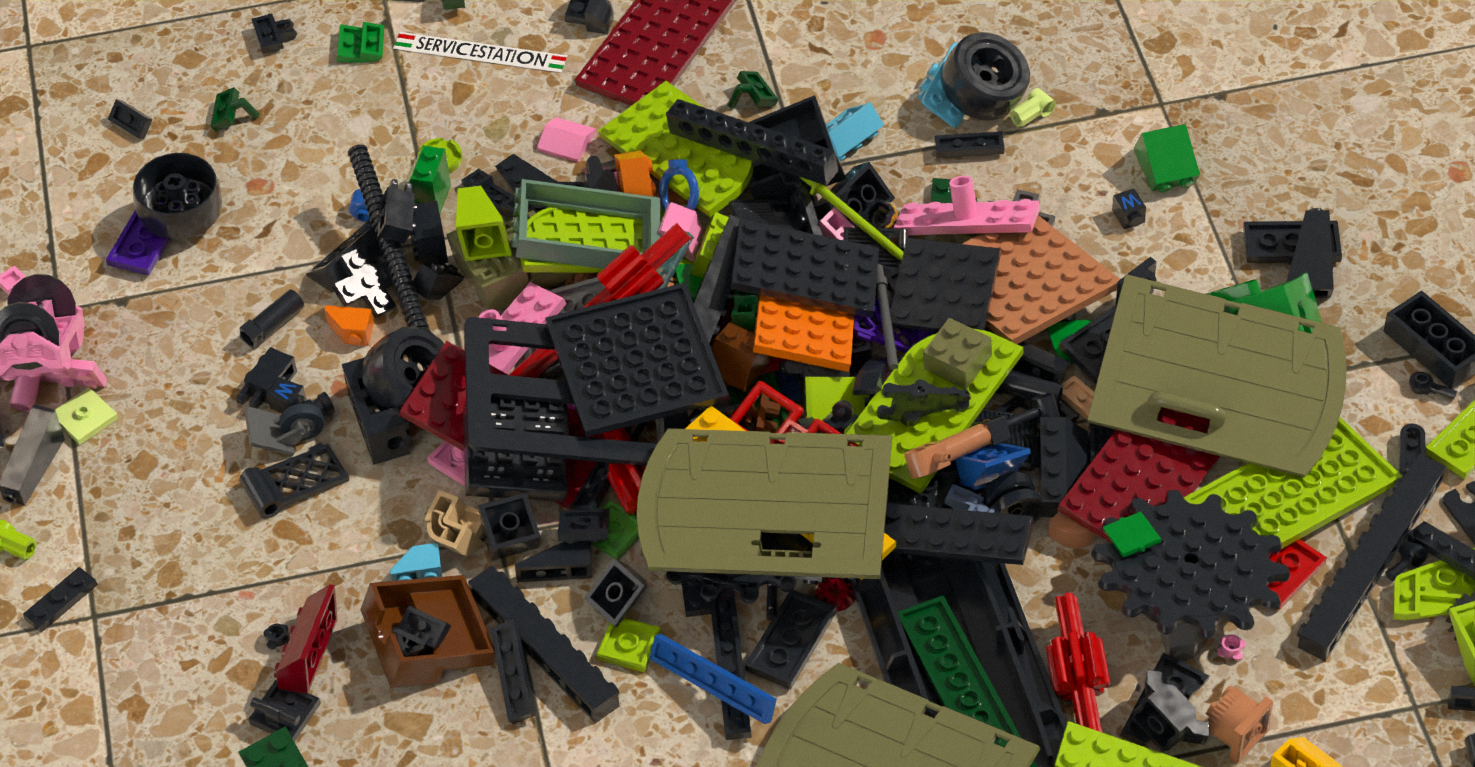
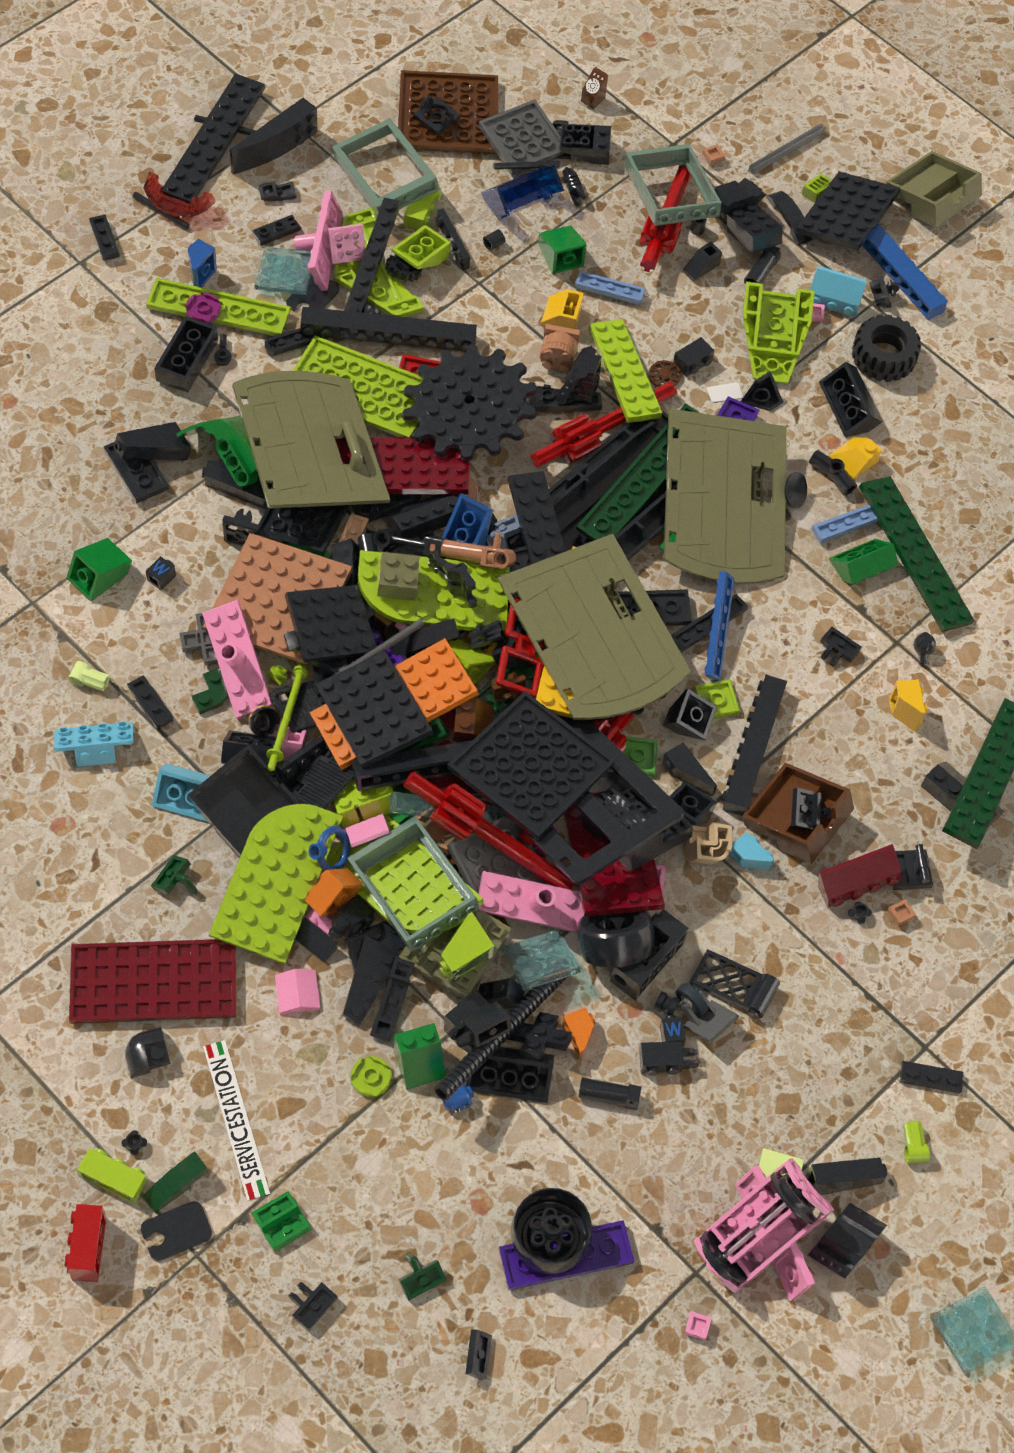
camera: 130 degrees left, 10 degrees up
black plate [491,619,536,724] -> none
black plate [558,508,610,543] -> none
black brick [666,99,838,186] -> none
black wheel [941,32,1030,121] -> none
green piece [1103,512,1161,557] -> none
none -> clear light blue plate [503,929,581,991]
none -> nougat plate [888,899,916,926]

